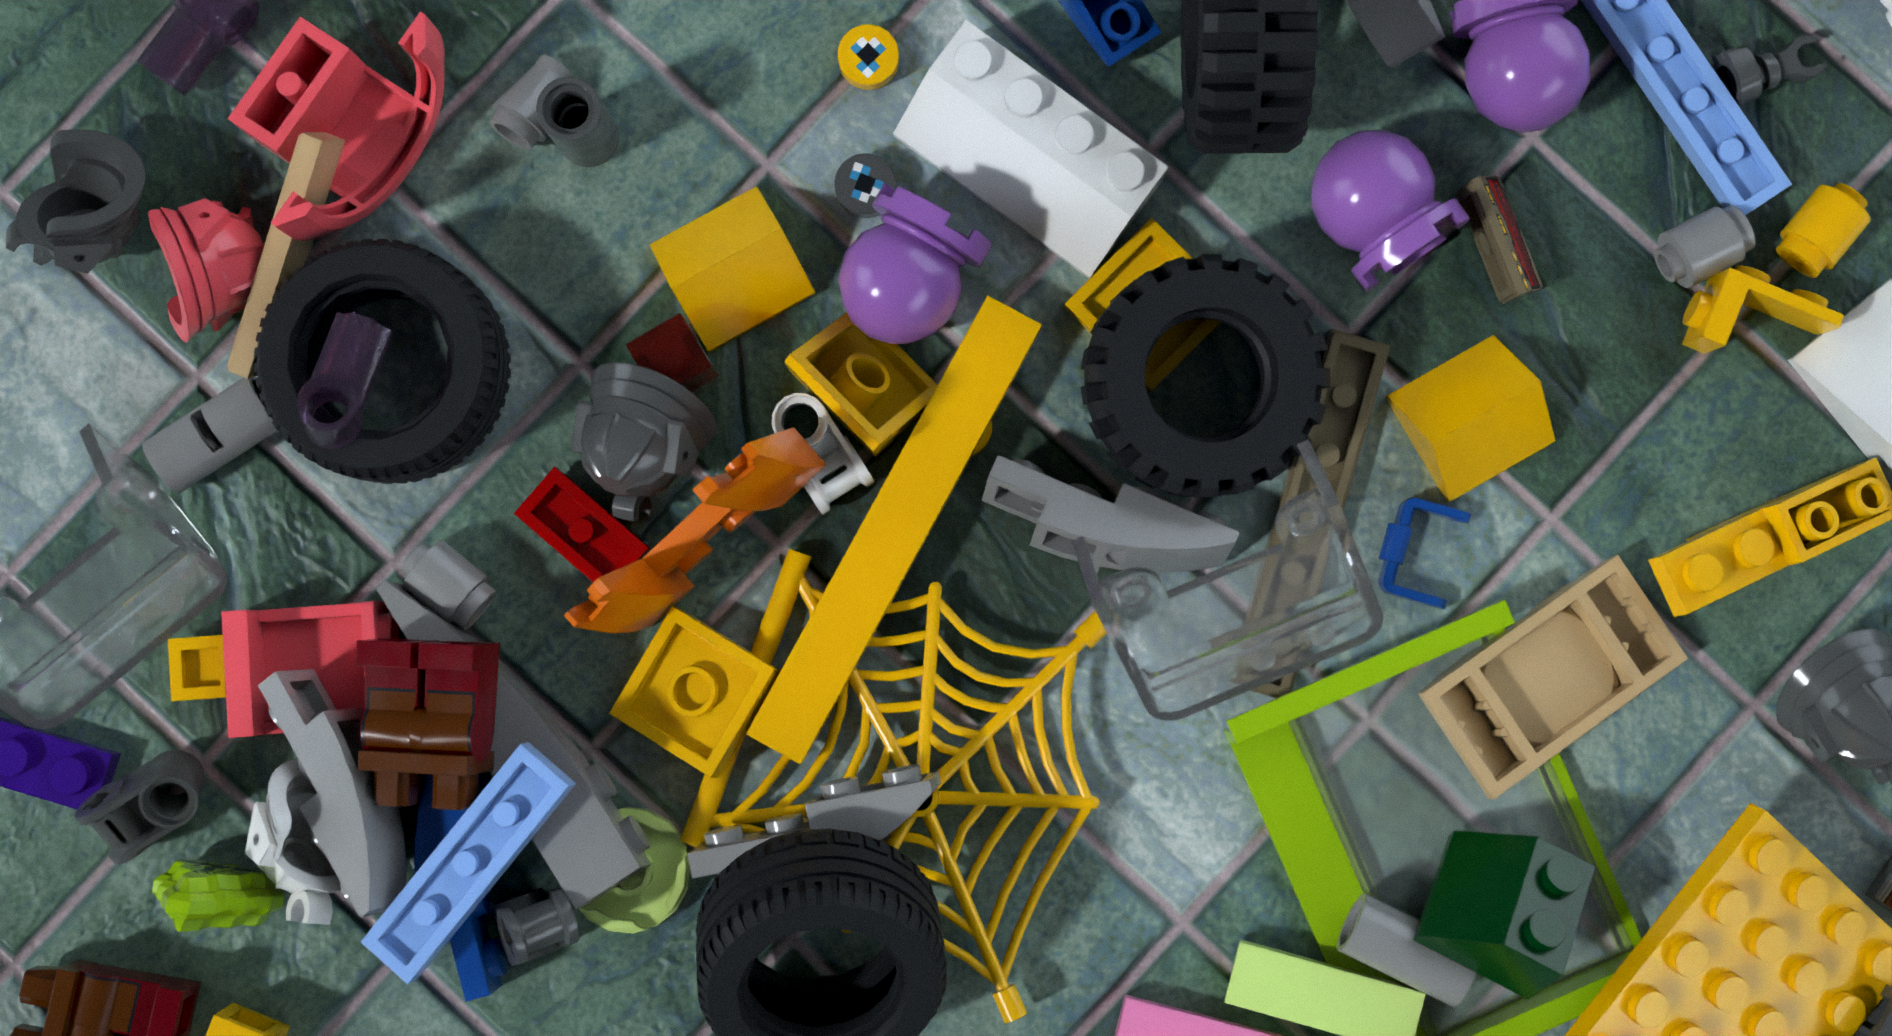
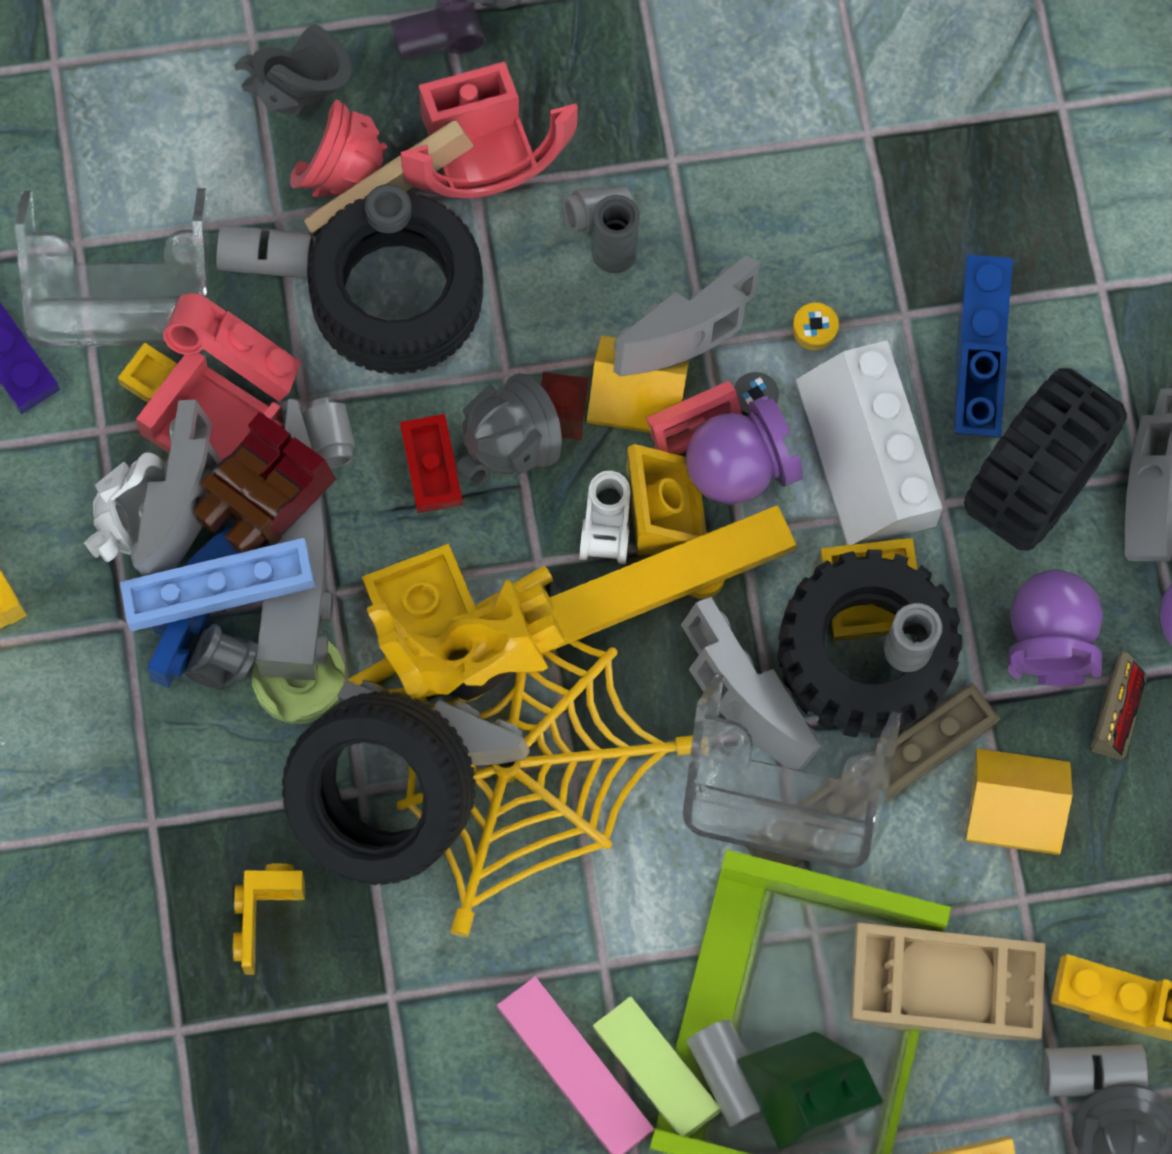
camera: 35 degrees right, 15 degrees down
dark grey piece [75,750,204,865] -> none
lime rock [152,859,285,932] -> none
clear purple piece [296,312,392,449] -> none
orange wedge [564,427,827,634] -> none
blue piece [1378,498,1471,610] -> none
none -> coral plate [163,293,301,402]
none -> dark grey tile [365,184,412,233]
none -> yellow hips [367,580,566,703]
none -> light grey slope [613,255,760,376]
none -> coral tile [646,381,742,455]
none -> light grey pin [884,603,942,672]
none -> light grey pin [1042,1044,1148,1097]

